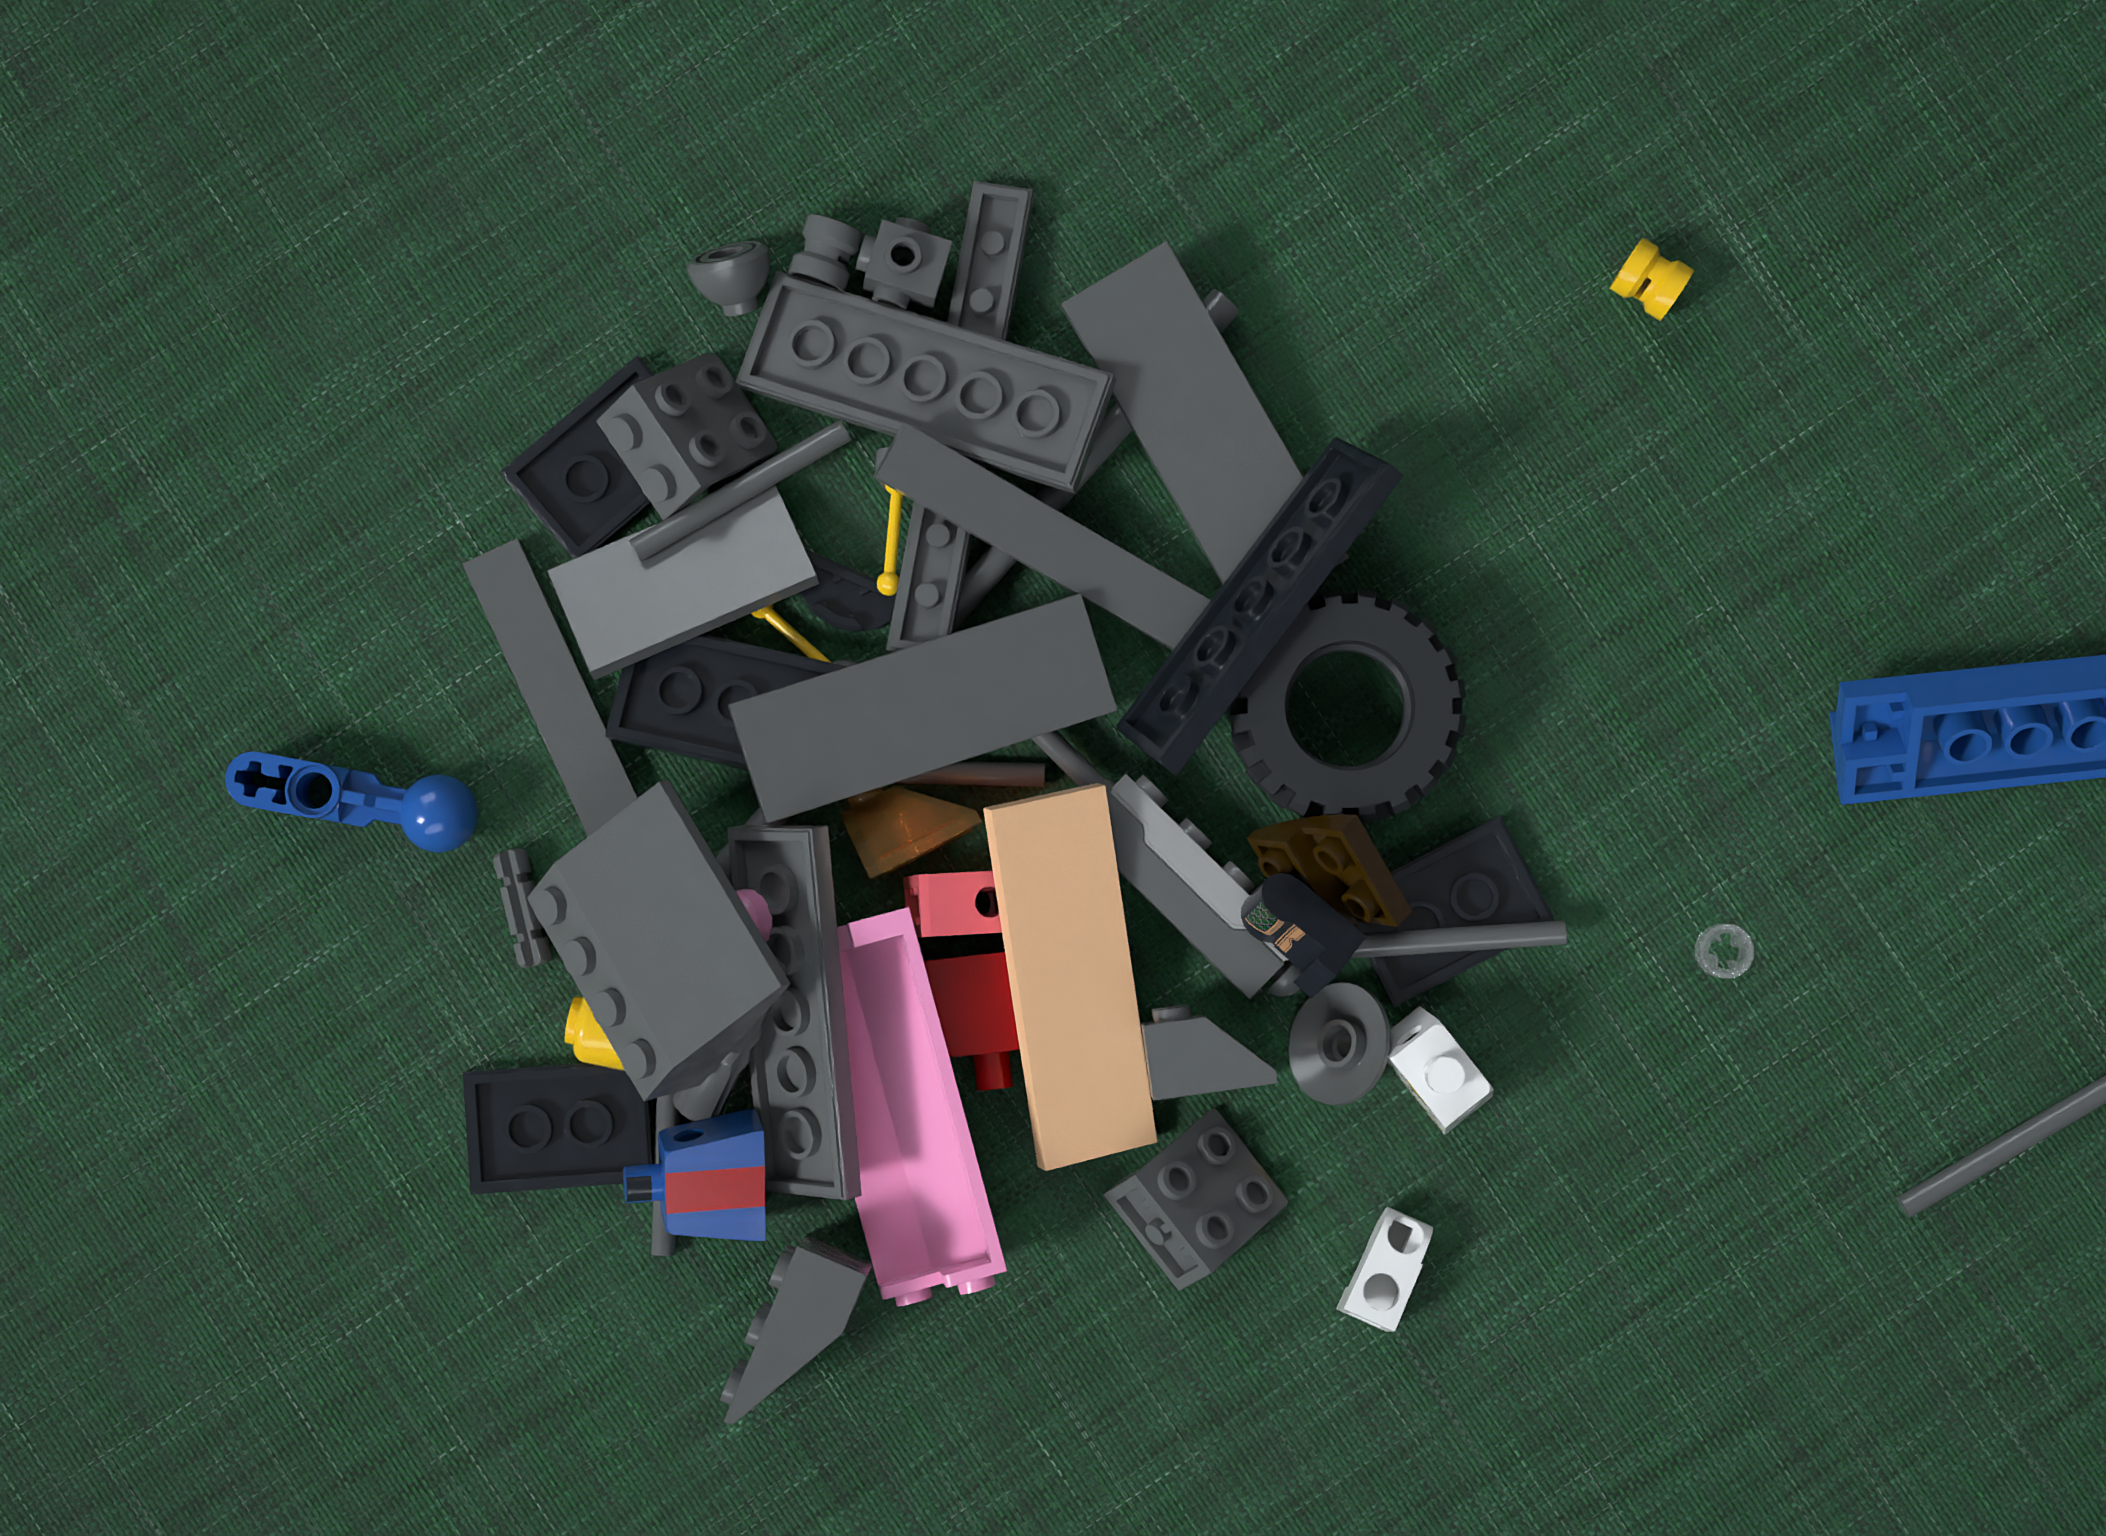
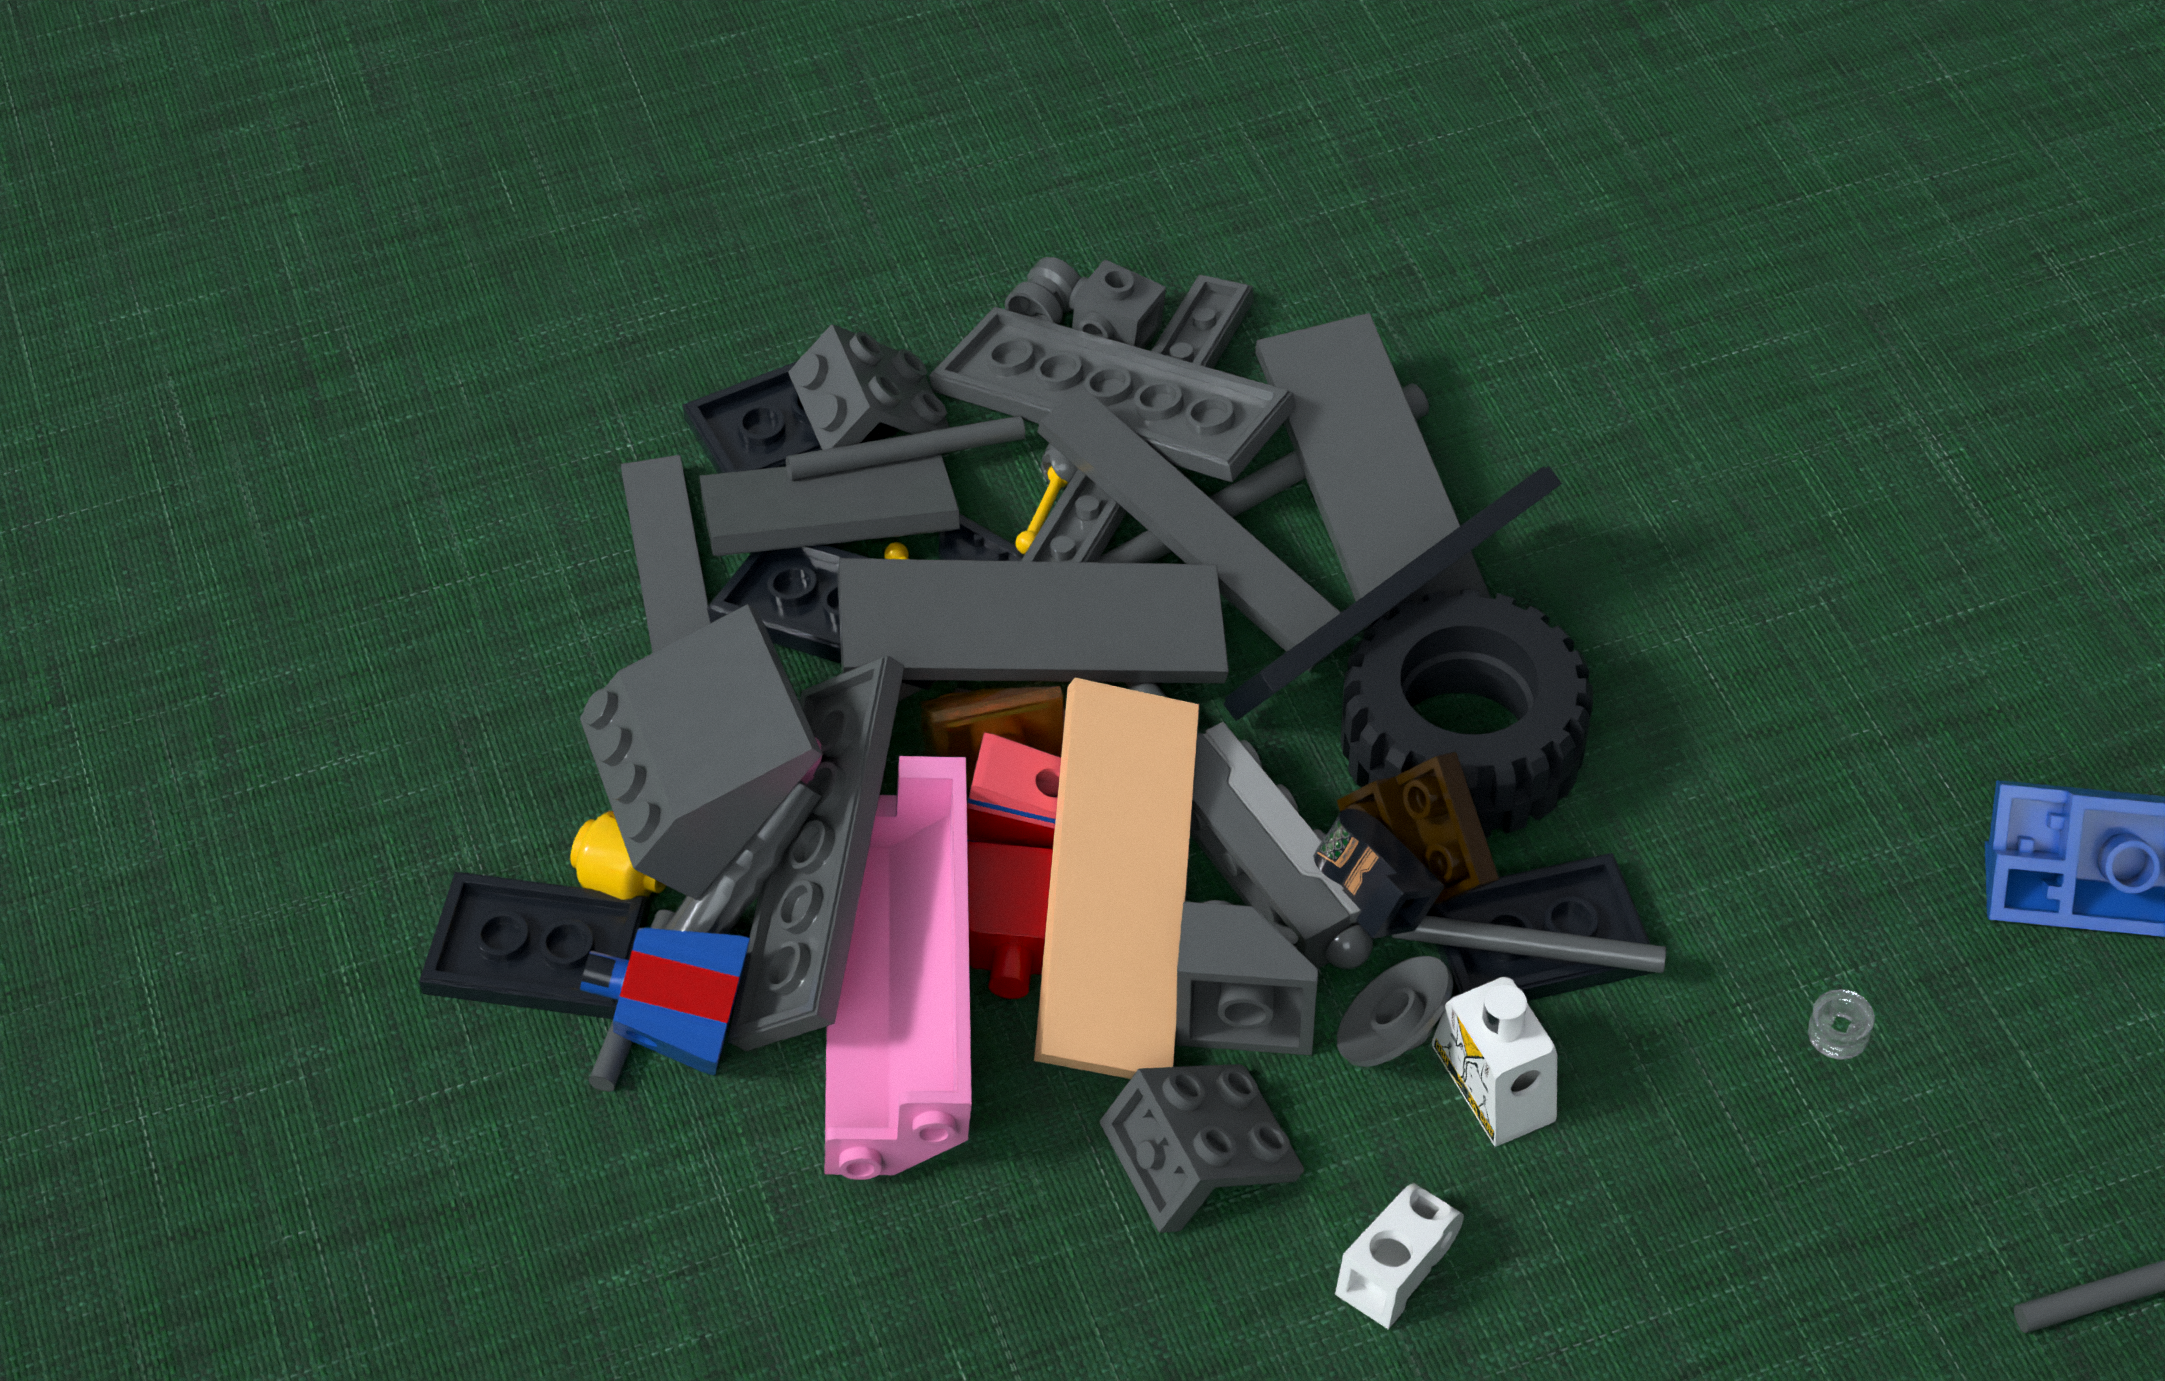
camera: 15 degrees right, 35 degrees down
blue beam [225,752,478,853] -> none
dark grey axle [493,848,552,968] -> none
dark grey brick [686,241,770,316] -> none
dark grey slope [720,1235,873,1425] -> none
yellow wheel [1609,237,1694,321] -> none

